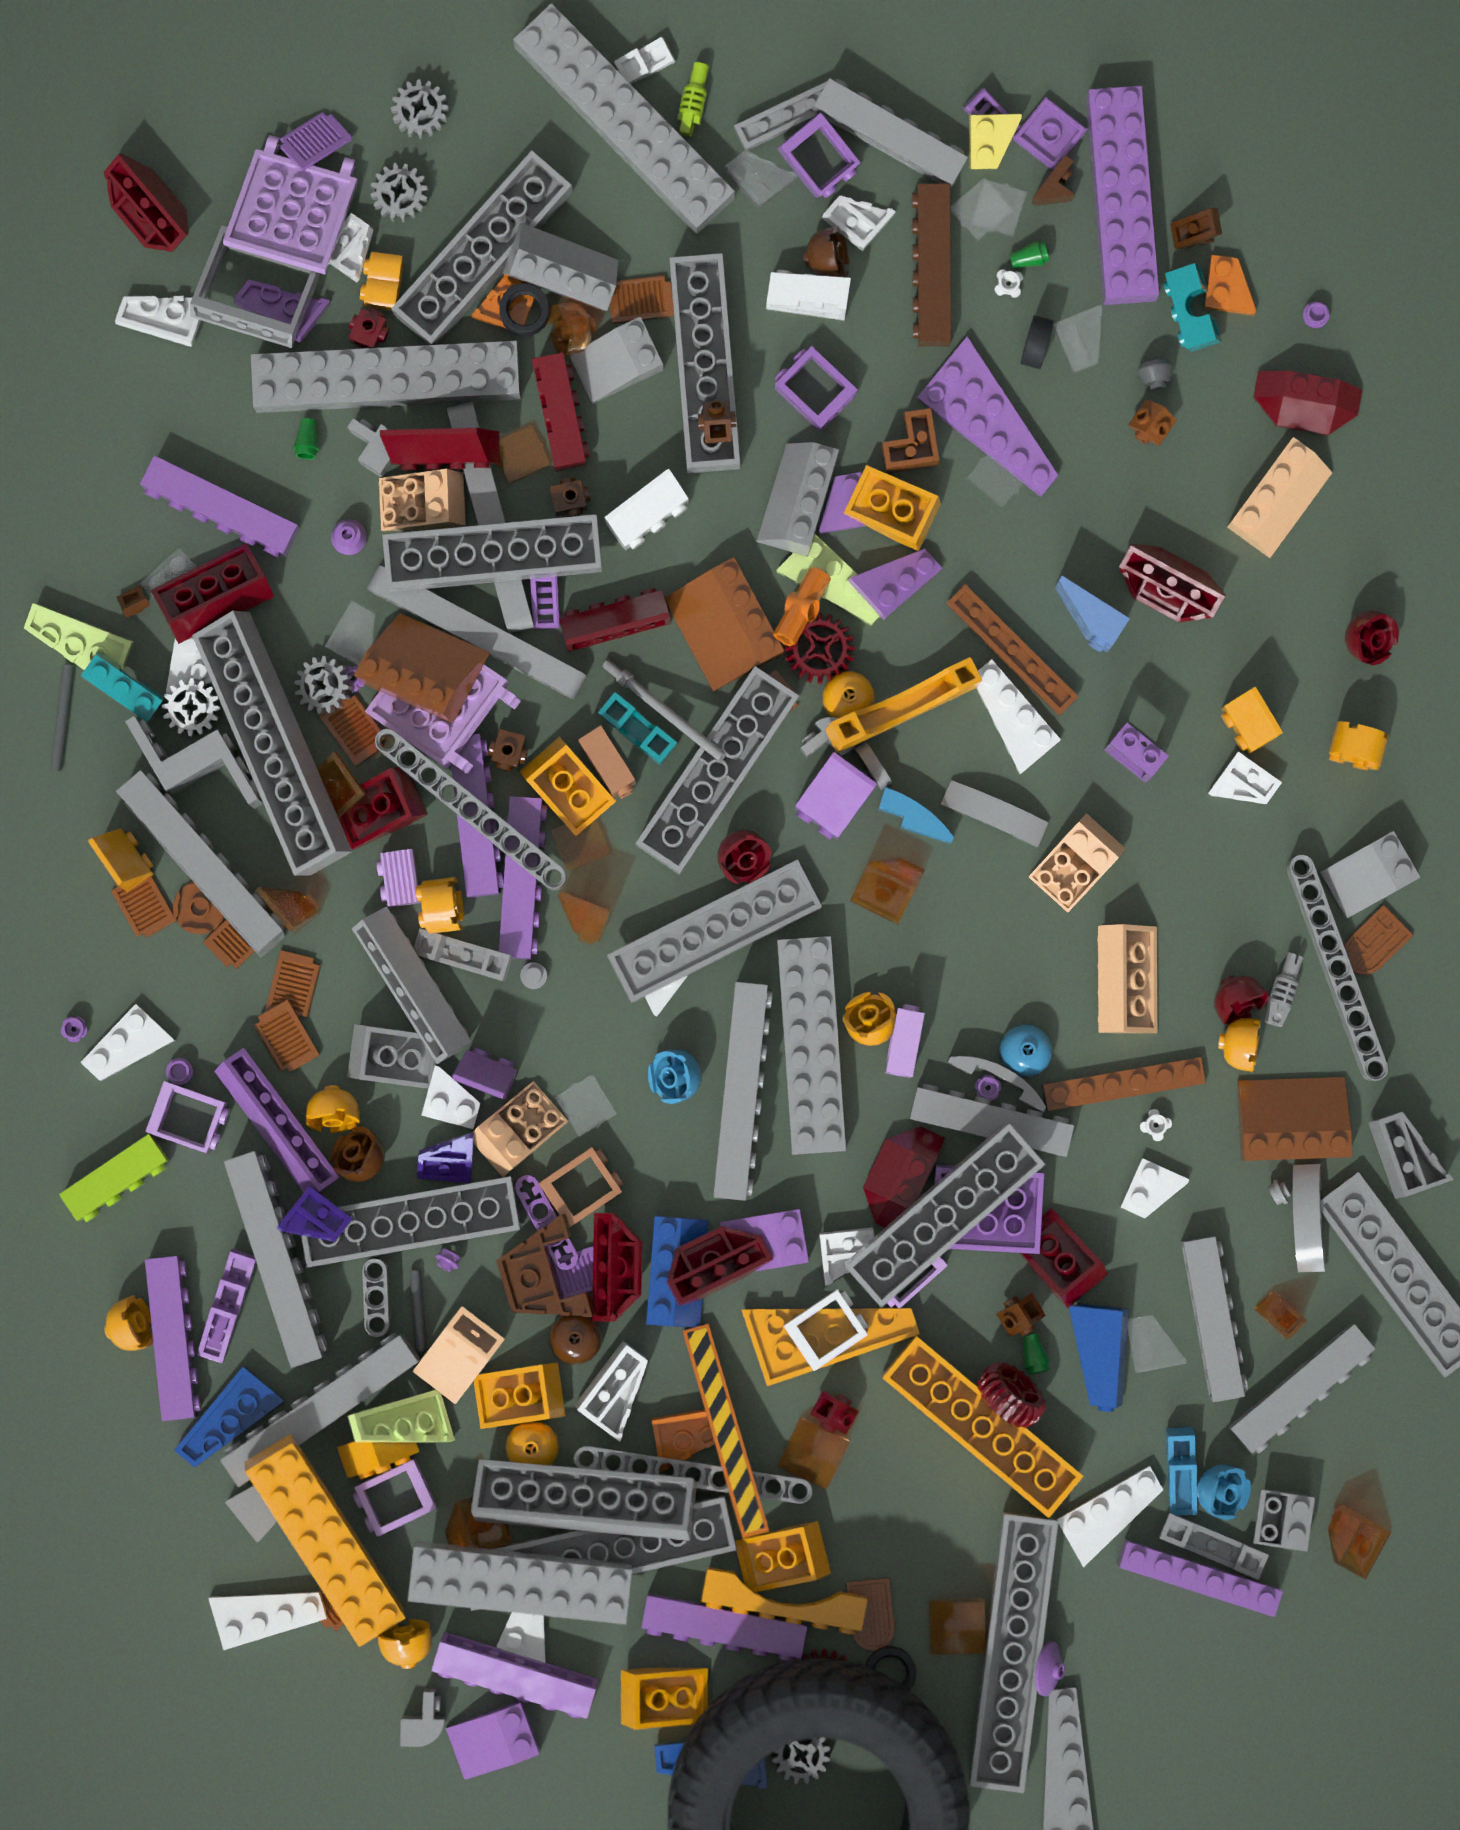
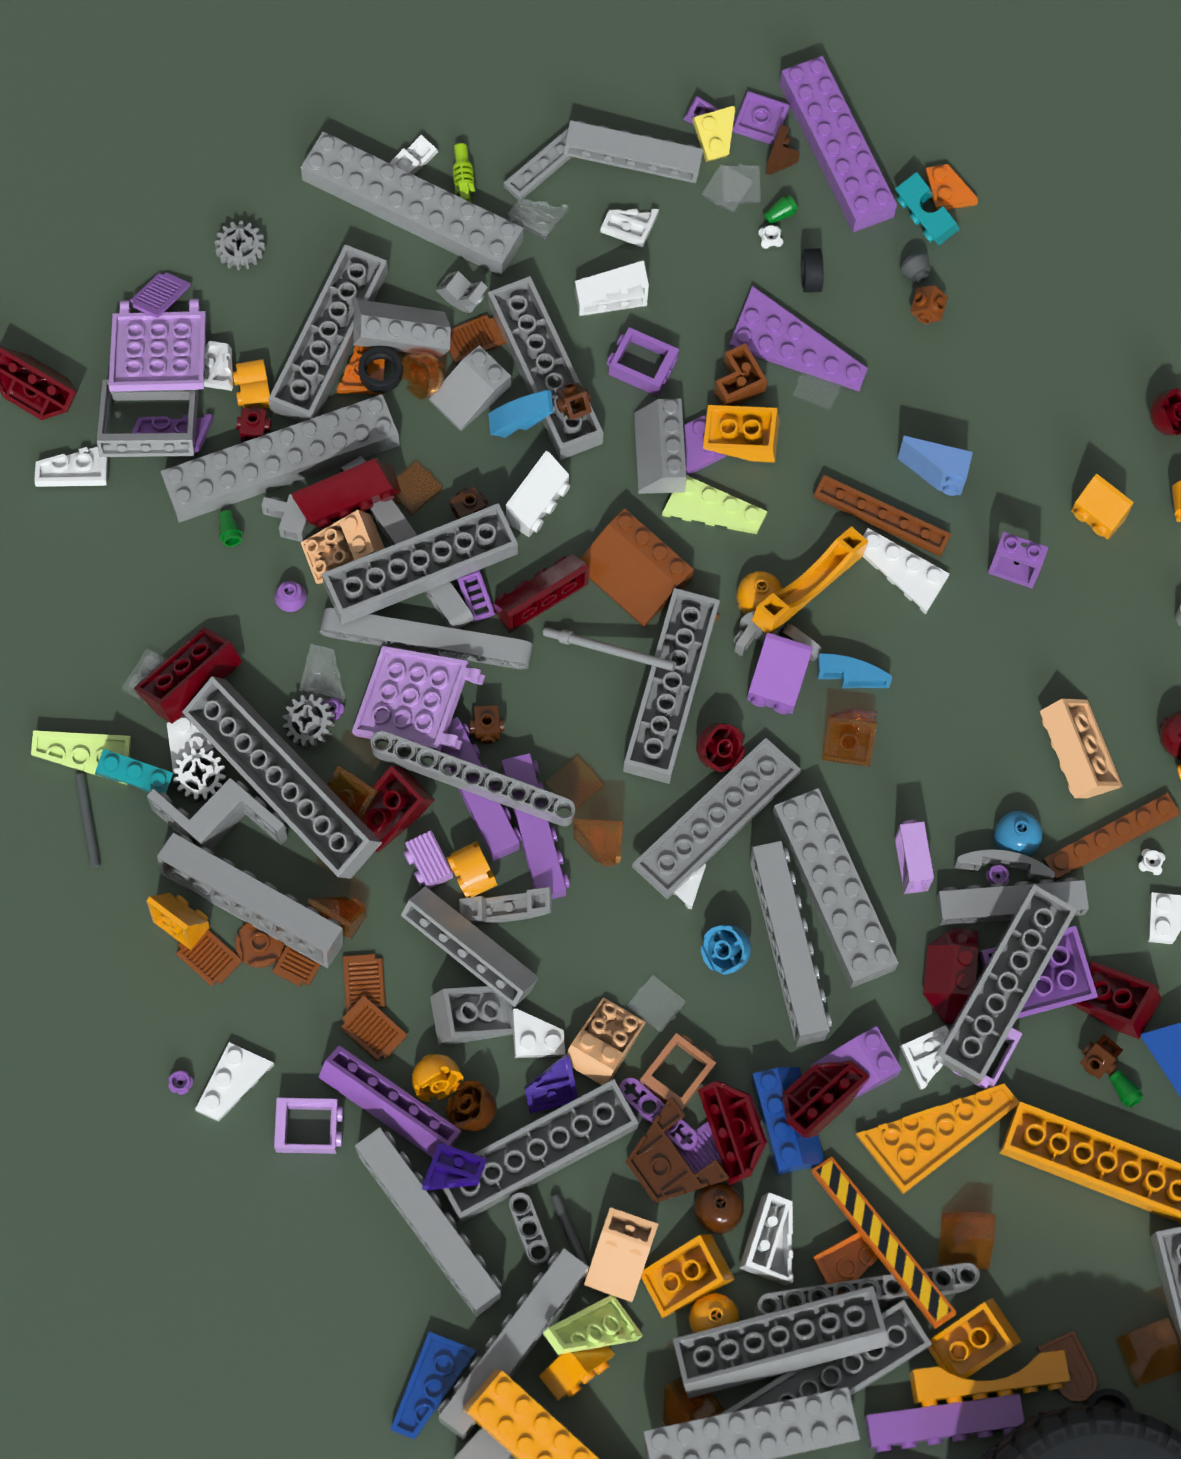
camera: 20 degrees left, 15 degrees down
lime brick [59,1134,170,1222] -> none
light orange cylinder [104,1295,153,1351] -> none
reddish brown plate [116,584,150,618] -> none
medium lavender brick [140,456,300,558] -> none
medium lavender brick [145,1255,201,1421] -> none
medium lavender plate [166,1058,193,1085] -> none
medium lavender slope [197,1248,256,1363] -> none
dark orange window [318,695,387,766] -> none
lavender window [353,1458,438,1537] -> none
dark orange slope [354,613,490,724] -> none
light grey gear [370,163,428,222] -> none
medium lavender plate [435,1248,461,1272] -> none
medium lavender slope [452,1048,518,1100] -> none
light orange slope [519,736,616,836] -> none
light grey plate [520,962,547,989] -> none
dark red wedge [532,353,590,472] -> none
nougat window [578,726,636,799] -> none
teal arch [598,692,678,766] -> none
orange piece [773,567,831,646] -> none
medium lavender window [776,113,860,198] -> none
white window [783,1289,869,1371] -> none
dark red gear [784,613,856,685] -> none
reddish brown cylinder [803,226,849,278] -> none
dark red brick [810,1391,859,1434] -> none
light orange cylinder [843,992,897,1046] -> none
medium lavender wing [848,549,942,620] -> none
reddish brown brick [912,184,951,346] -> none
light grey slope [940,780,1048,847] -> none
dark red gear [978,1361,1046,1428] -> none
light nougat slope [1029,813,1126,912] -> none
clear wing [1053,305,1102,374] -> none
dark red wedge [1119,544,1226,622] -> none
reddish brown slope [1170,208,1222,249] -> none
white wing [1208,752,1282,804] -> none
light nougat slope [1227,437,1332,558] -> none
dark red wedge [1253,370,1362,435] -> none
medium lavender plate [1303,301,1330,328] -> none
none -> light grey brick [435,271,488,313]
none -> dark azure slope [488,390,553,438]

